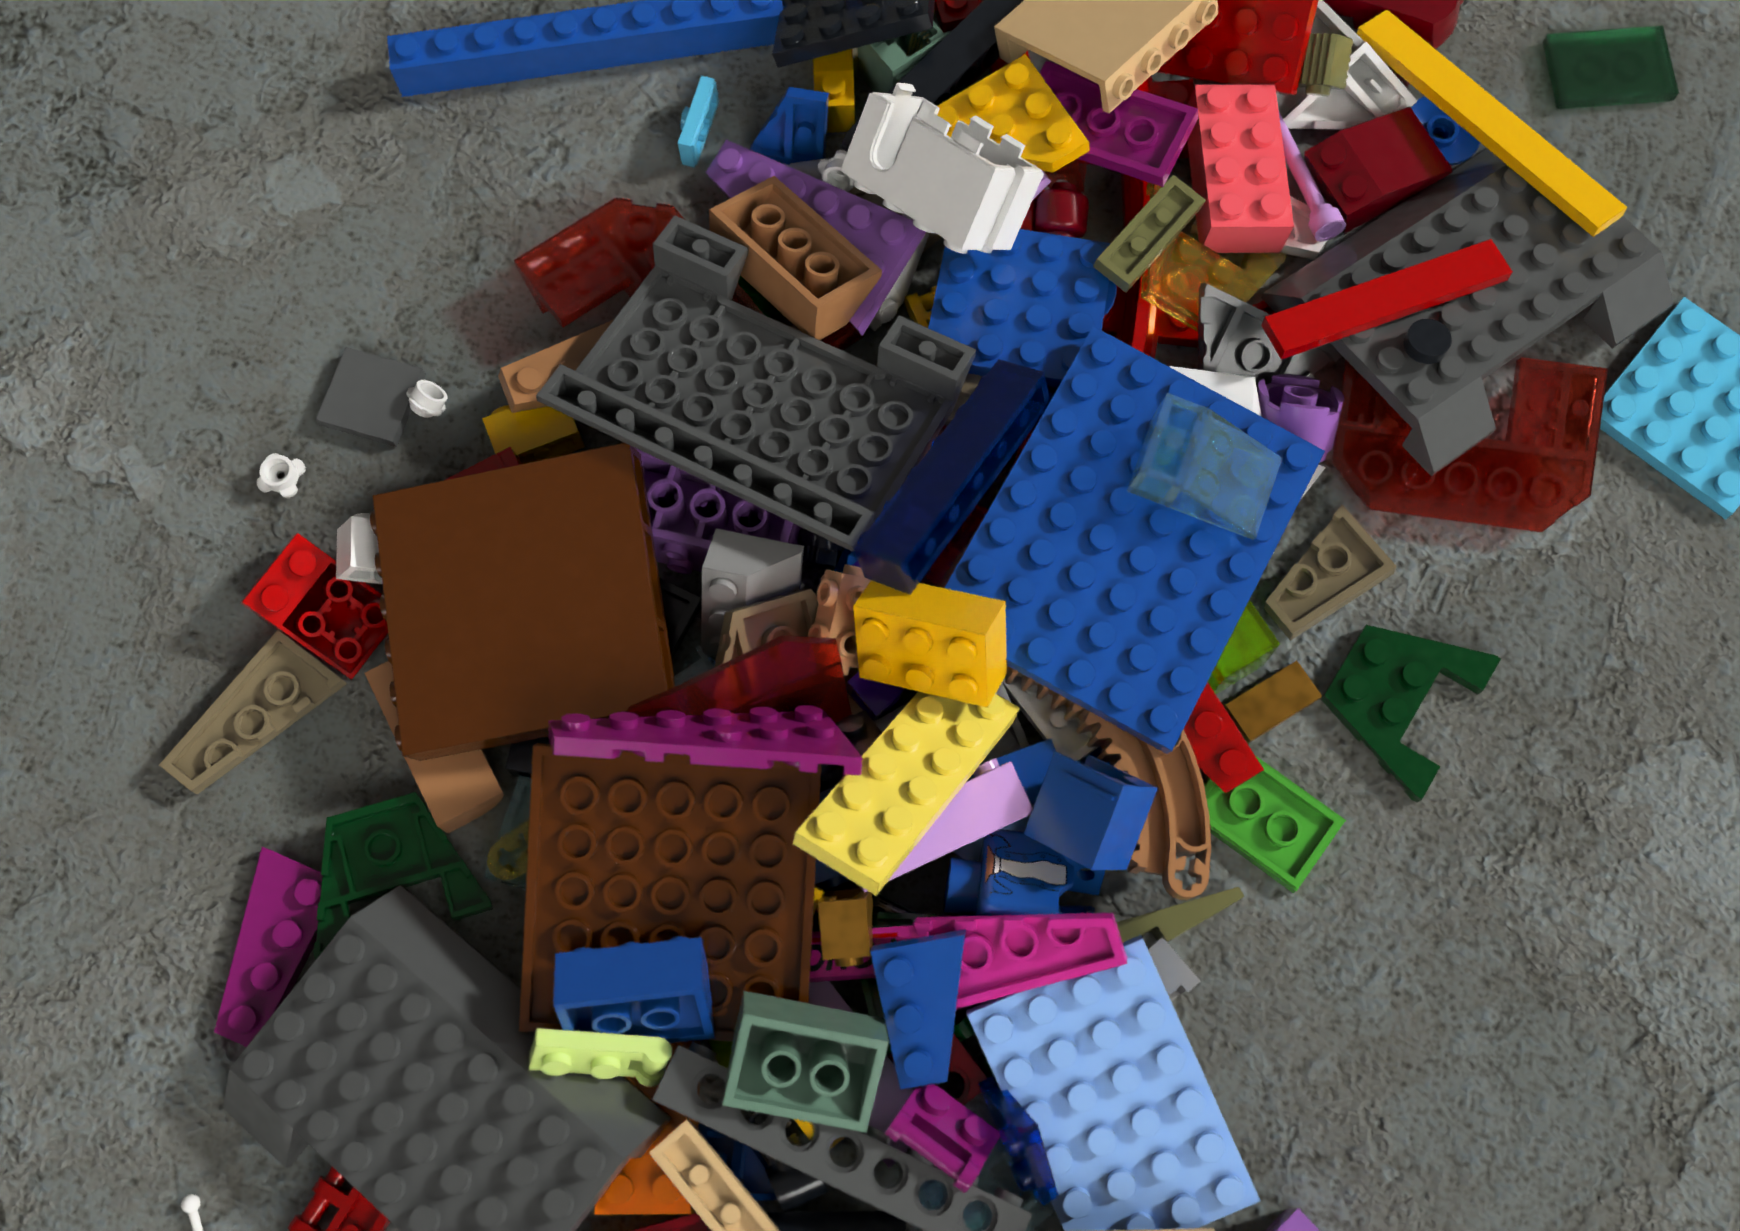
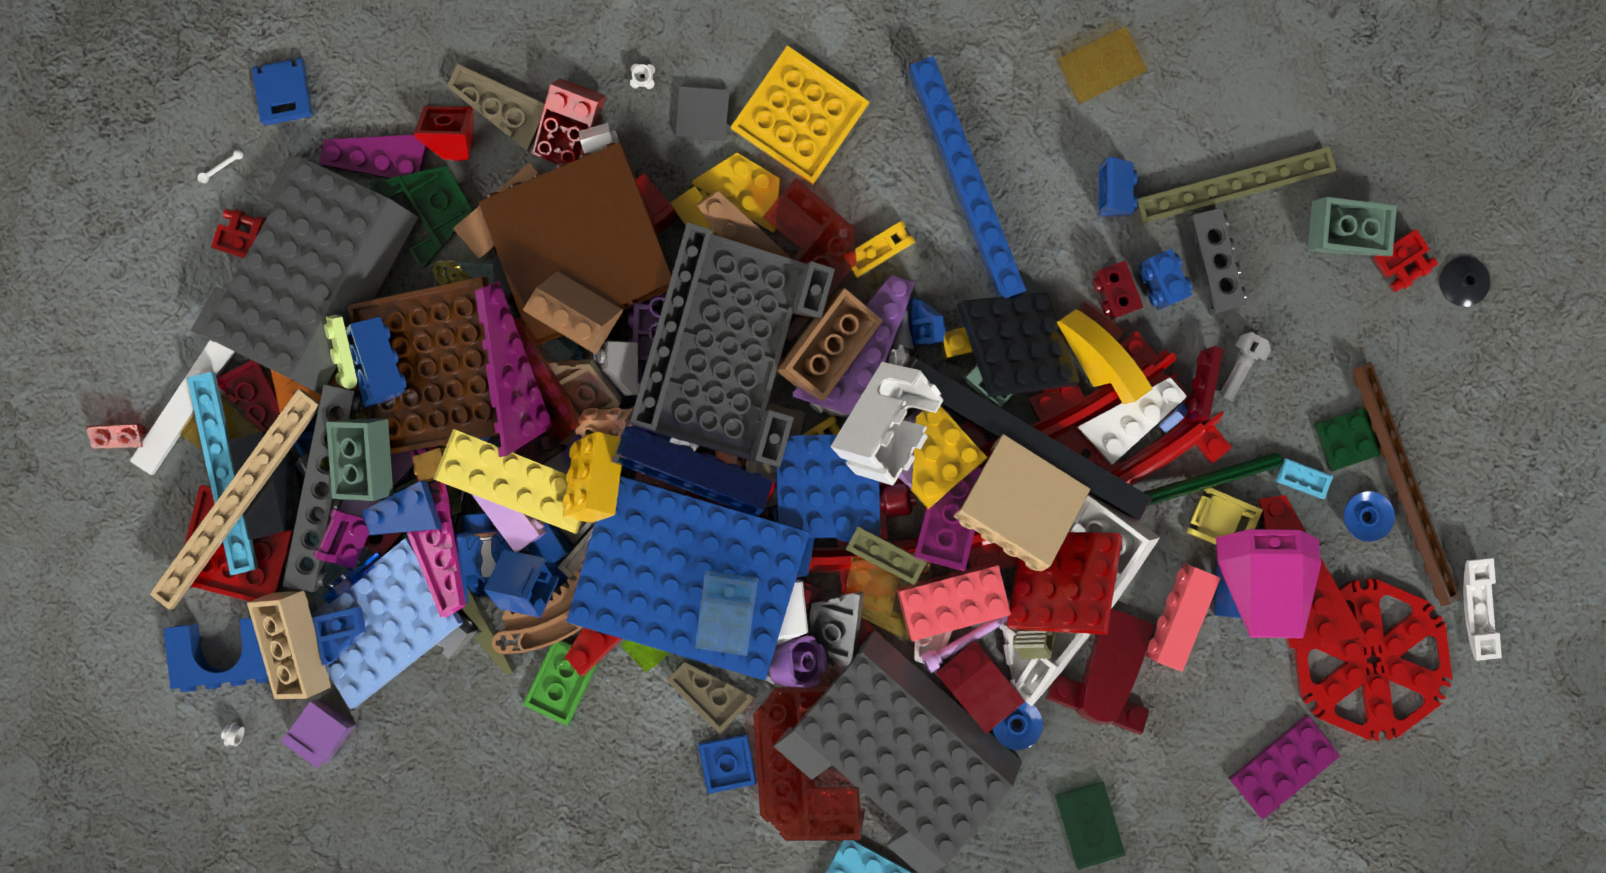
camera: 80 degrees right, 15 degrees up
white plate [406,380,447,418] -> none
medium azure plate [678,76,719,168] -> none
pearl gold tile [1224,660,1322,744] -> none
red tile [1261,239,1513,360] -> none
dark green wing [1321,625,1501,803] -> none
yellow tile [1356,10,1627,237] -> none
black tile [1403,319,1452,364] -> none
none -> blue container [252,57,313,126]
none -> blue wing [312,607,366,666]
none -> red slope [414,106,474,161]
none -> medium nougat slope [523,271,623,355]
none -> yellow wing [692,153,780,234]
none -> blue tile [698,733,757,794]
none -> yellow plate [730,45,870,185]
none -> yellow plate [843,220,916,278]

